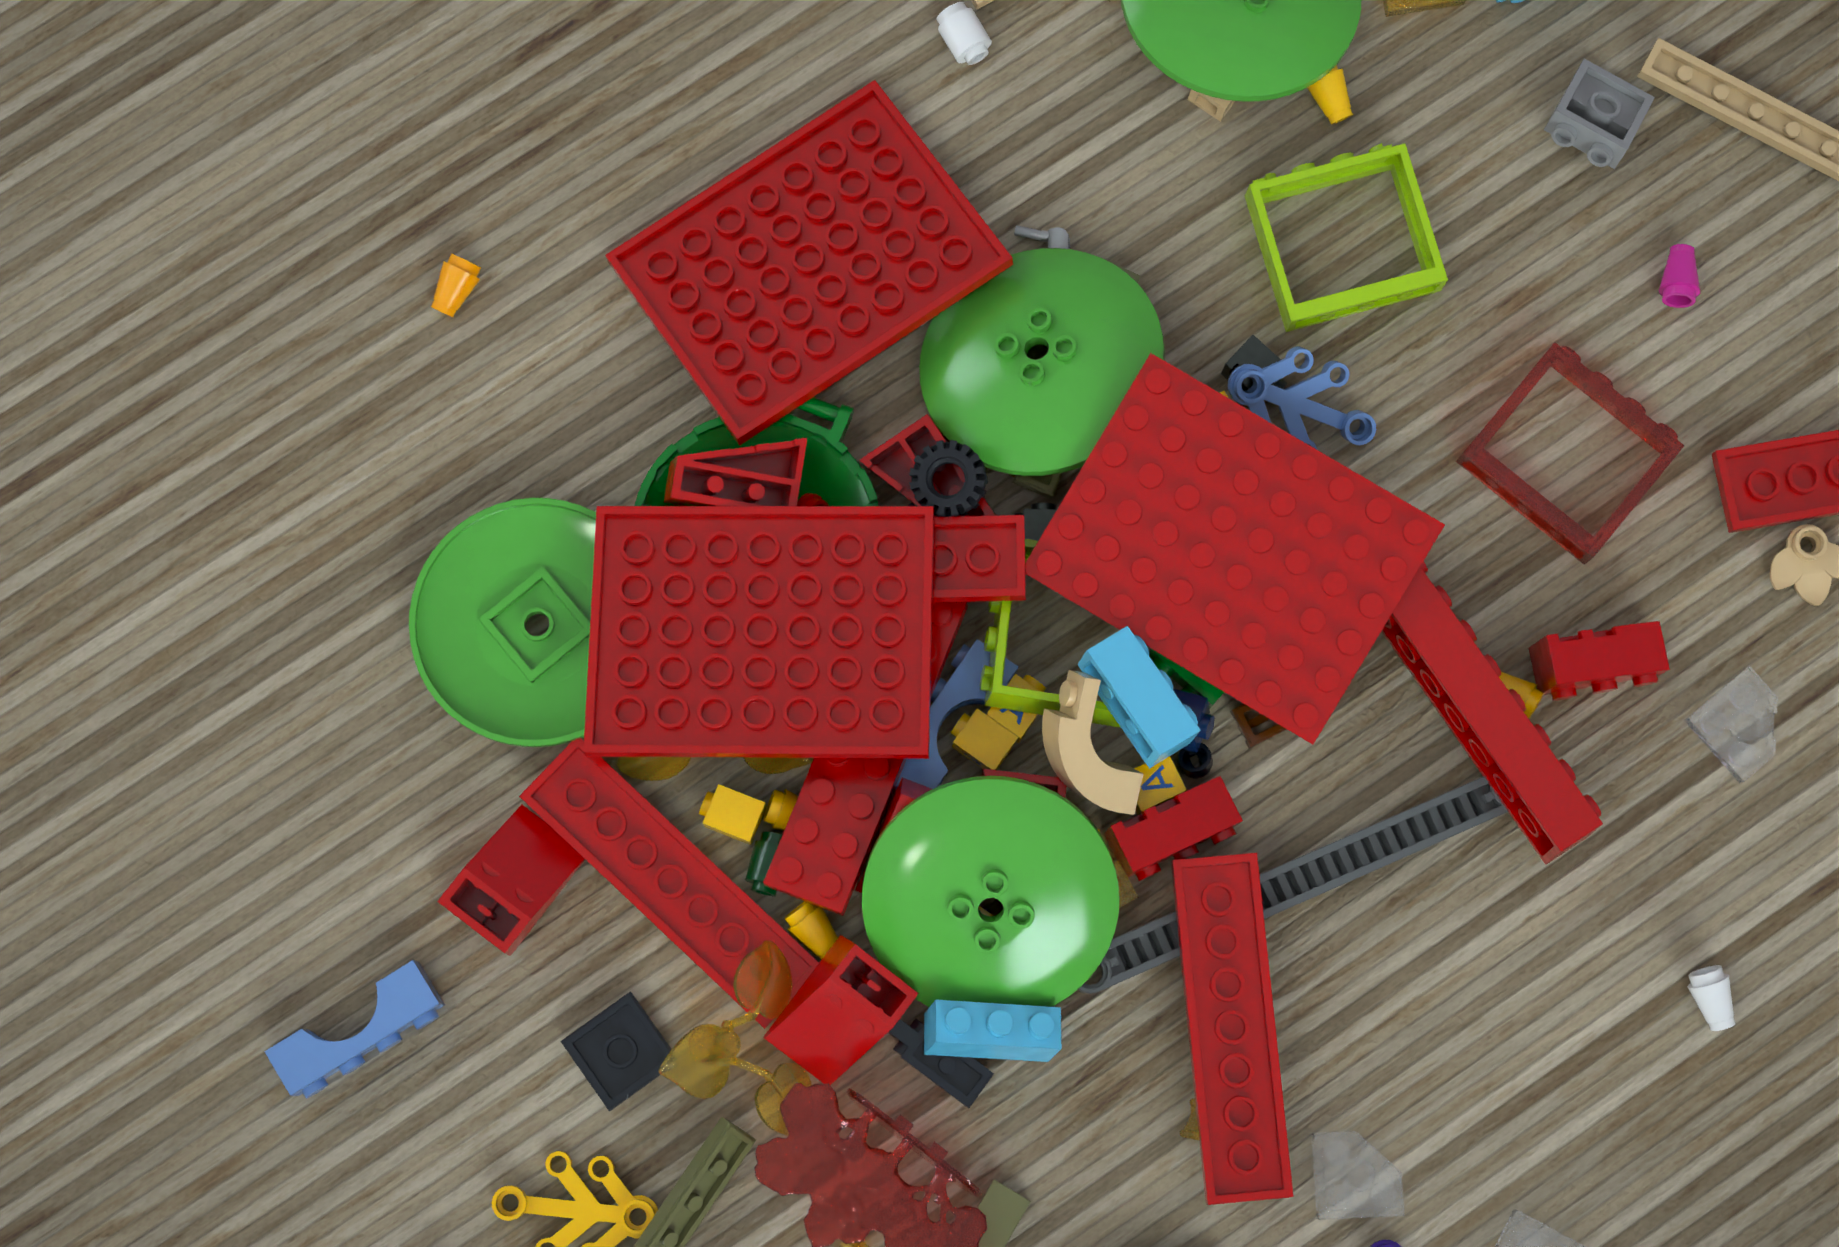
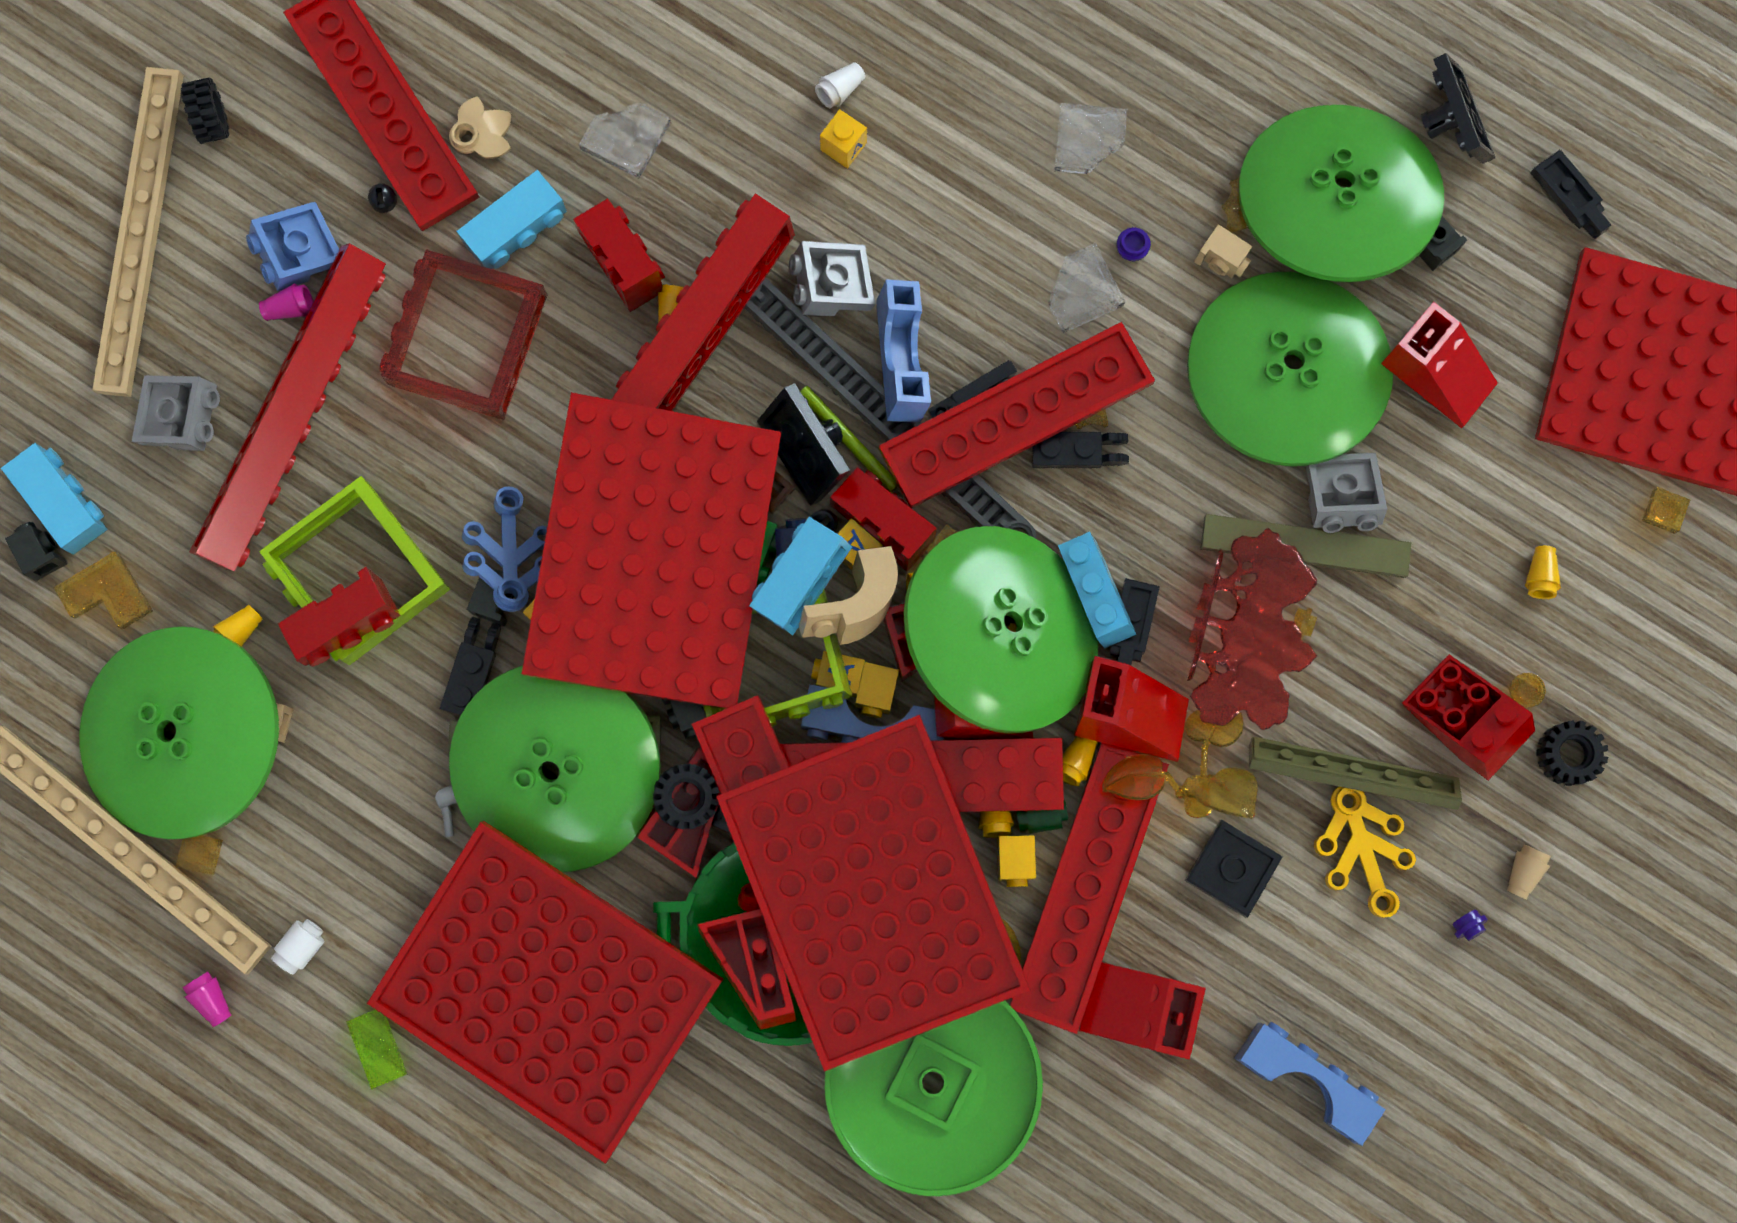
camera: 110 degrees left, 0 degrees up
none -> red brick [189,243,386,572]
none -> medium blue plate [246,202,339,291]
none -> red wedge [278,567,401,667]
none -> clear neon green plate [346,1009,408,1089]
none -> black hinge [368,183,397,213]
none -> black hinge [440,617,501,715]
none -> medium azure brick [457,170,567,272]
none -> black plate [757,383,850,506]
none -> light grey plate [789,241,875,316]
none -> lime bar [800,386,899,493]
none -> yellow brick [820,109,867,169]
none -> medium blue arch [876,279,931,422]
none -> black hinge [928,360,1017,418]
none -> black hinge [1032,432,1129,468]

